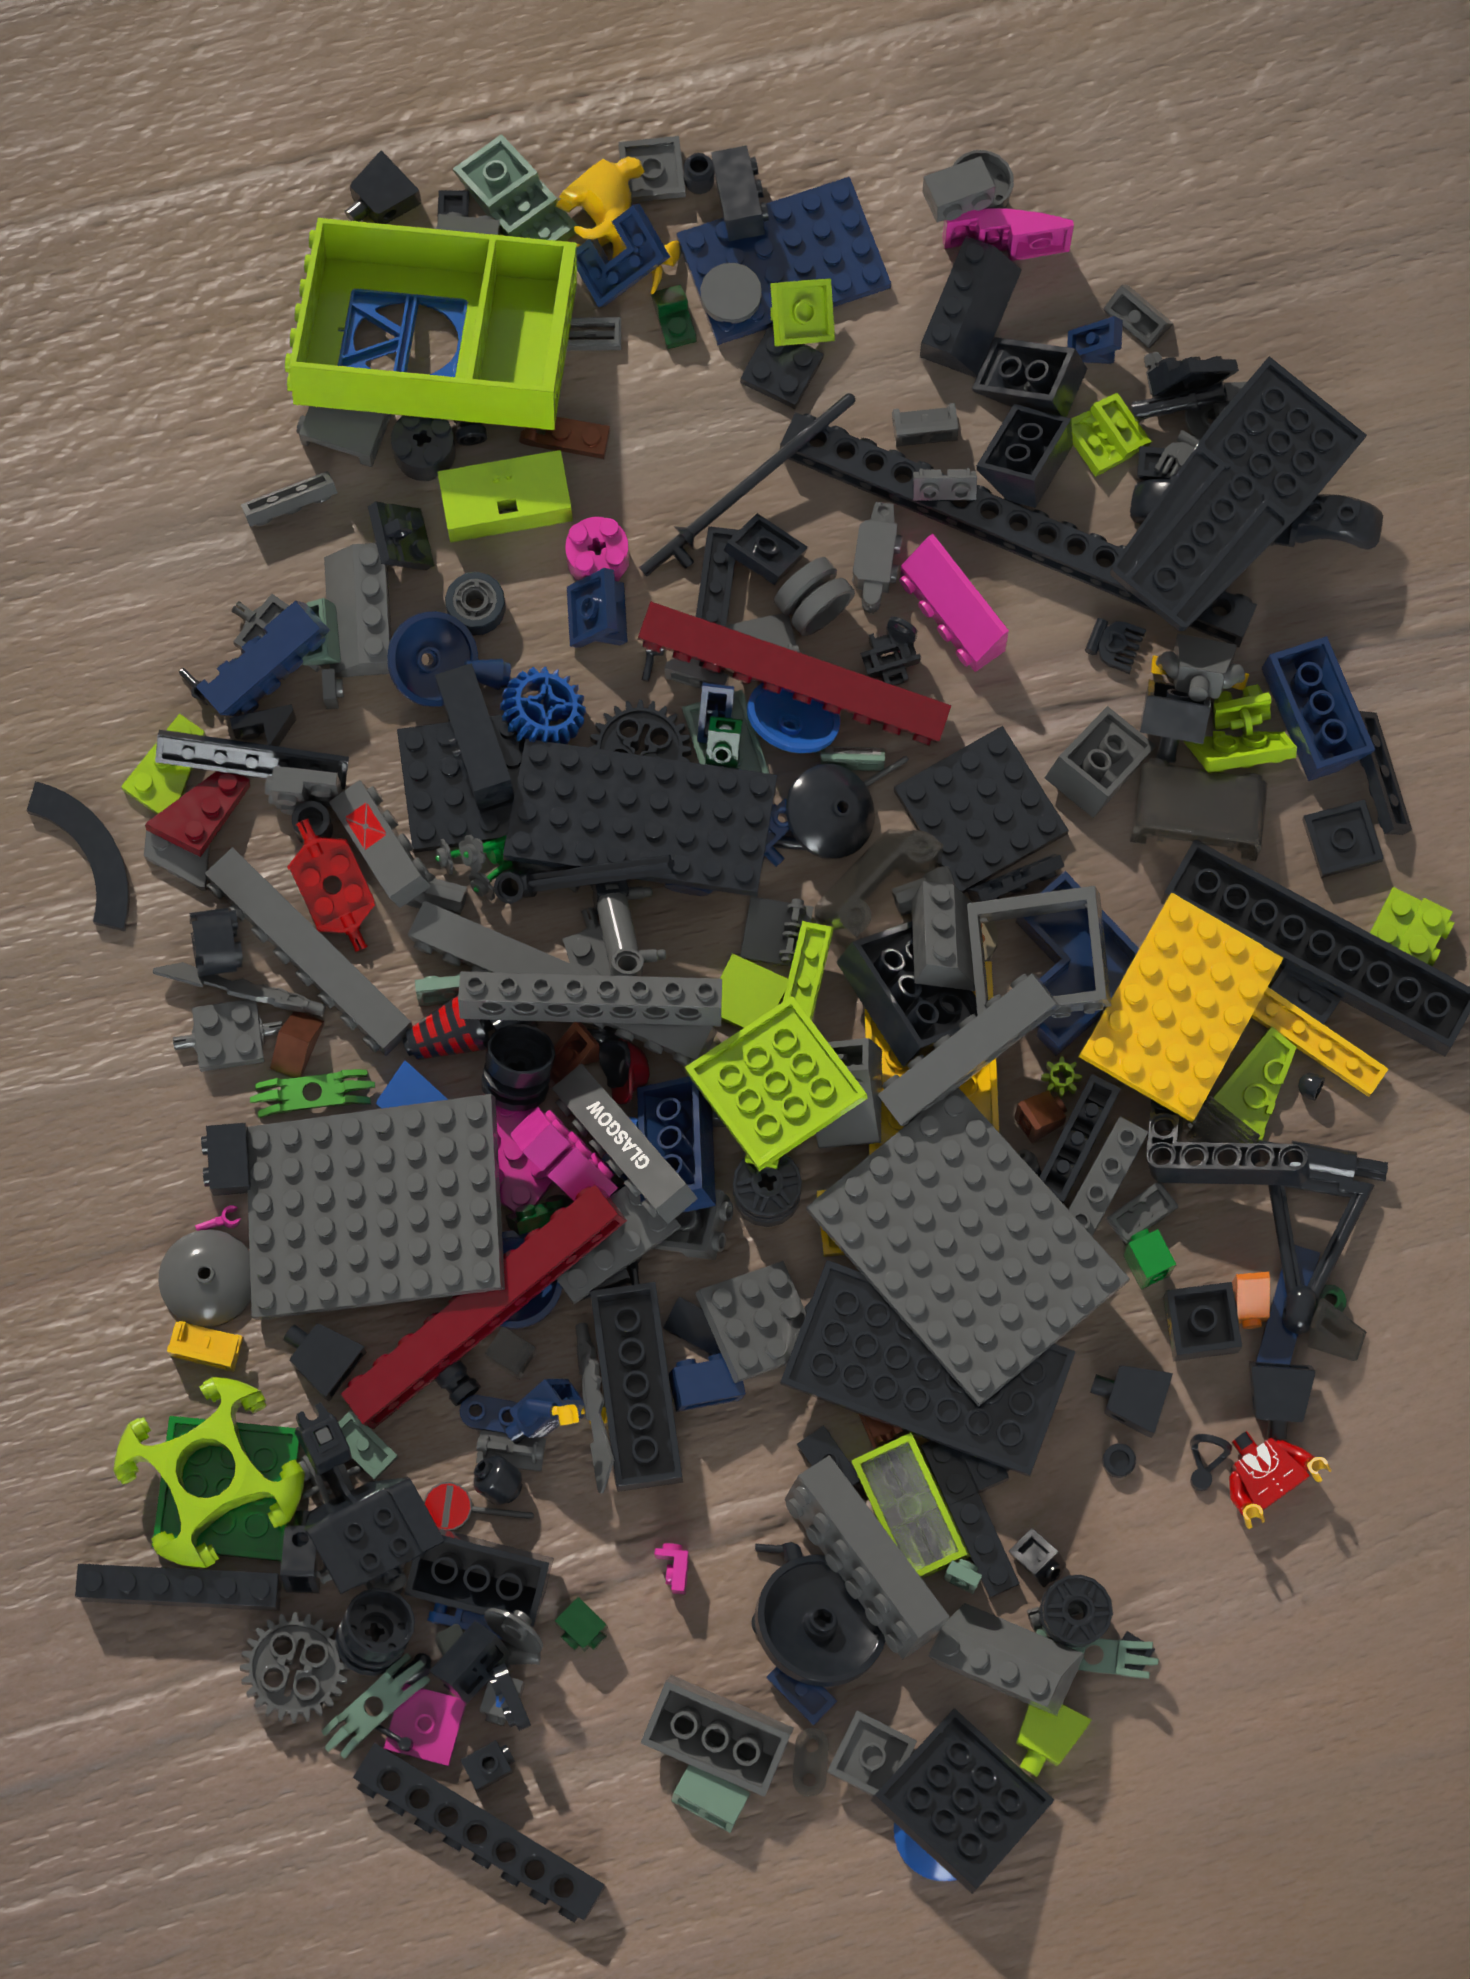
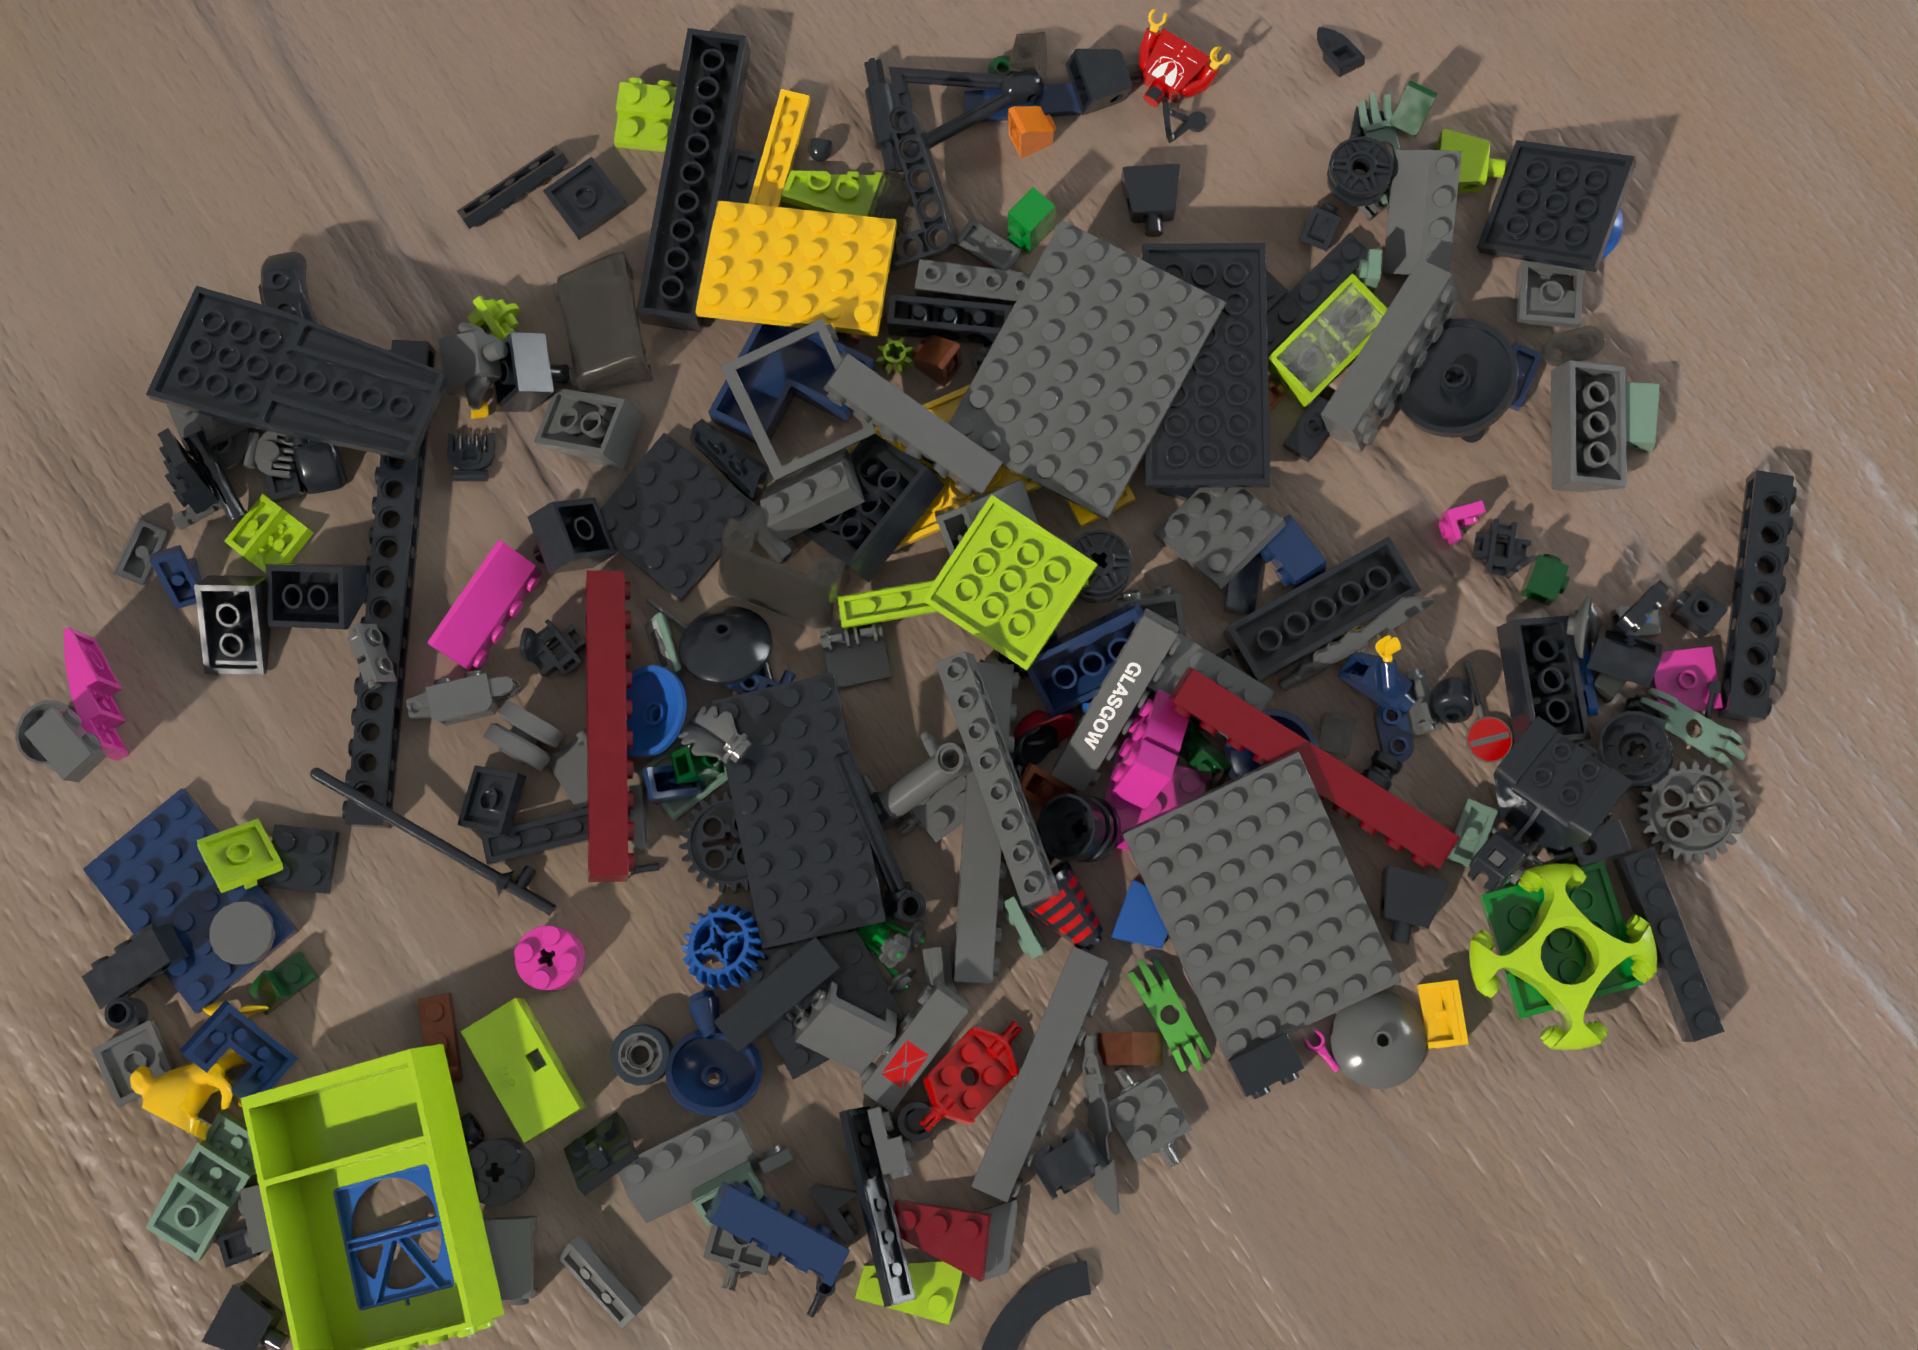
camera: 105 degrees left, 5 degrees up
dark grey tile [567,317,621,351] -> none
dark blue bracket [567,568,628,648] -> none
lime tile [720,953,788,1029] -> none
black hand [755,1542,802,1563] -> none
dark grey hinge [892,403,959,447] -> none
black slope [920,236,1022,378] -> none
black tile [1102,1443,1136,1478] -> none
black brick [1163,1282,1242,1362] -> none
lime wing [1183,731,1297,773] -> none
dark blue slope [1261,636,1375,781] -> none
none -> black brick [528,497,616,574]
none -> dark grey plant [677,706,752,764]
none -> dark grey panel [794,981,897,1074]
none -> black plate [1317,27,1365,77]
none -> dark green slope [1390,80,1438,136]
none -> black piece [1472,519,1537,579]

